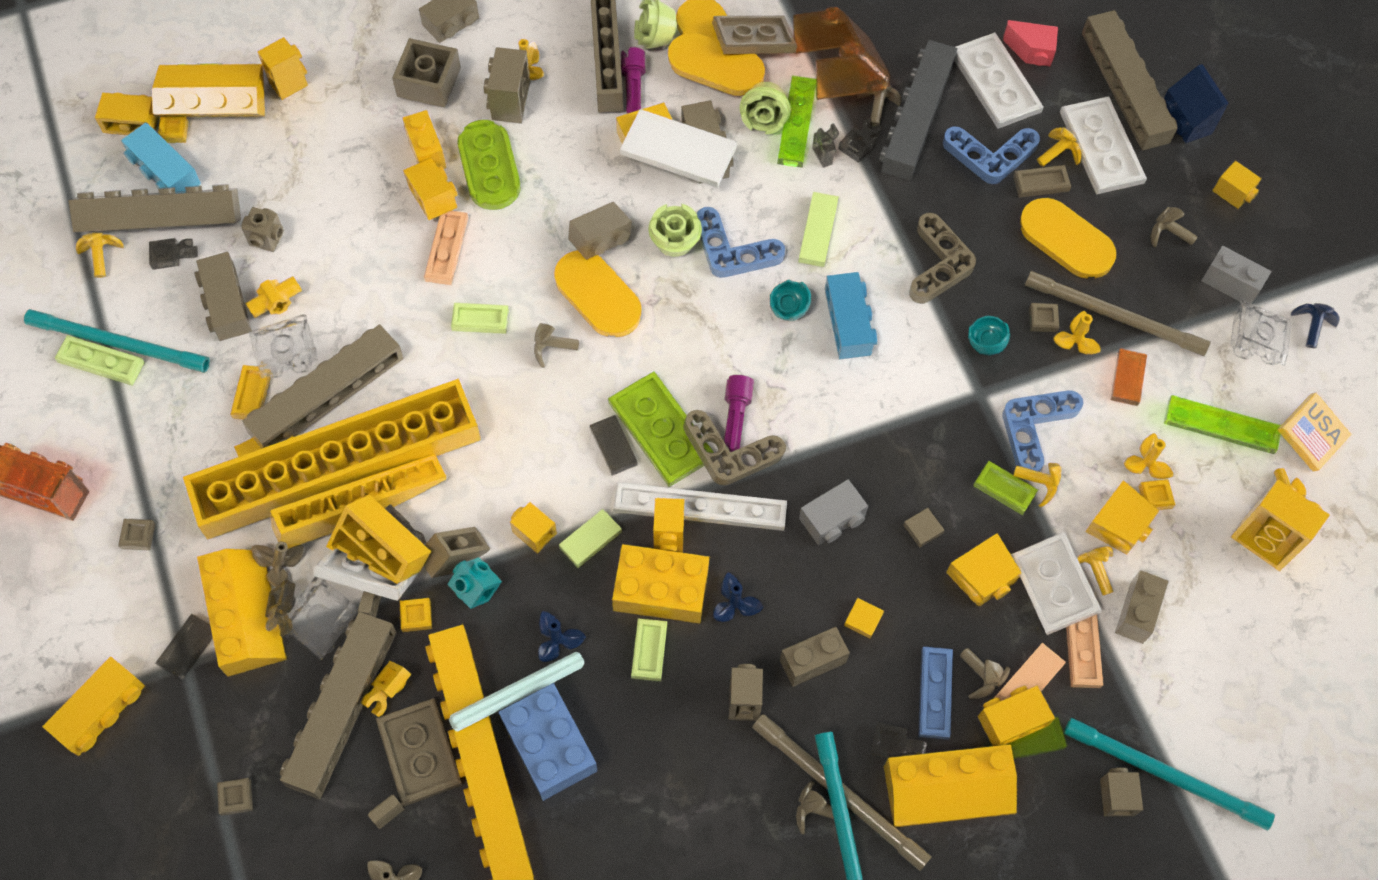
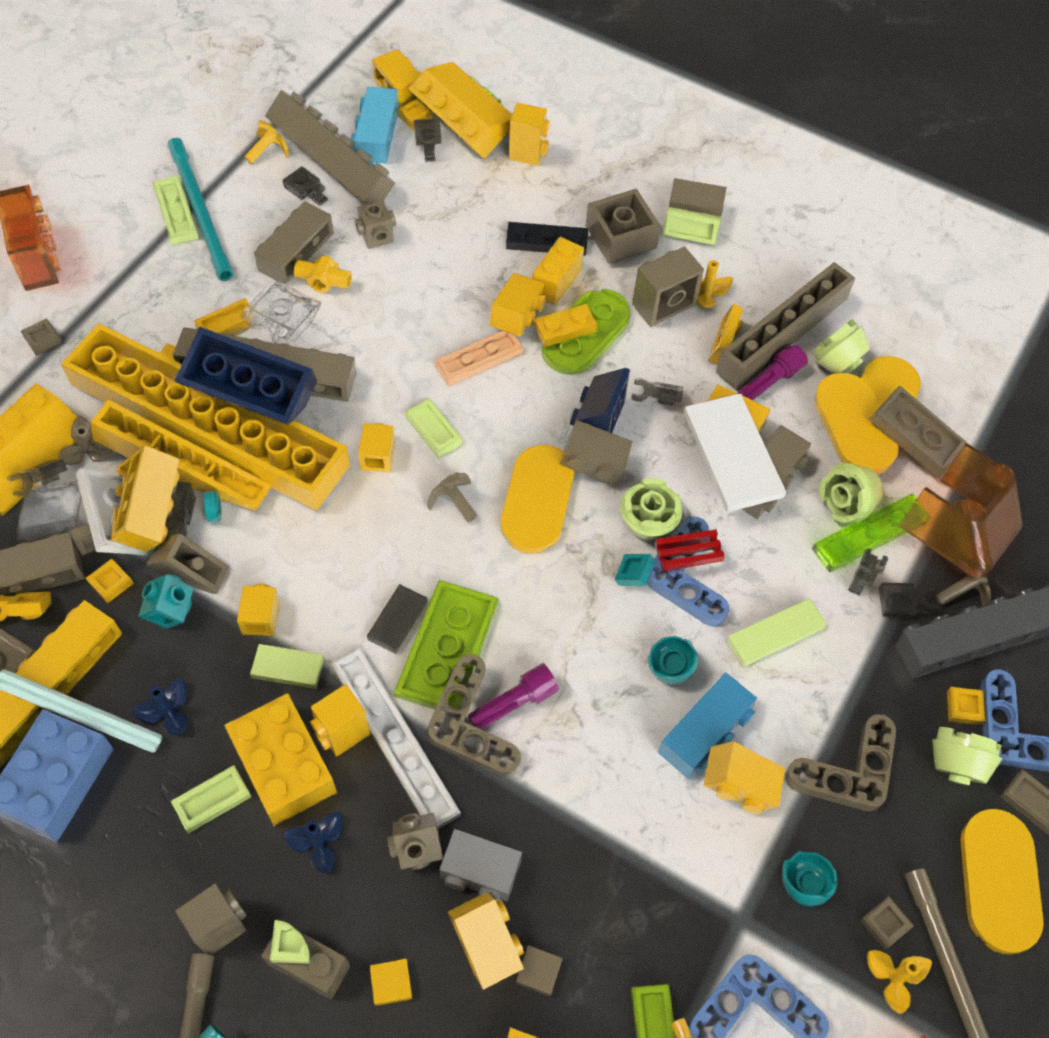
camera: 50 degrees right, 5 degrees down
none -> dark blue slope [174,327,317,425]
none -> teal tile [204,490,222,522]
none -> yellowish green tile [270,920,310,964]
none -> yellow brick [358,423,396,473]
none -> dark tan brick [387,812,443,870]
none -> clear smoke plate [414,119,442,162]
none -> yellow brick [448,892,524,990]
none -> black plate [506,222,588,256]
none -> yellow plate [534,304,597,347]
none -> dark blue slope [570,368,631,433]
none -> teal tile [614,554,655,586]
none -> clear smoke plate [631,378,684,406]
none -> red tile [655,529,725,572]
none -> yellowish green tile [662,207,721,245]
none -> yellow brick [703,741,785,814]
none -> yellow plate [708,303,743,365]
none -> yellowish green cone [932,727,1003,786]
none -> yellow tile [947,687,986,725]

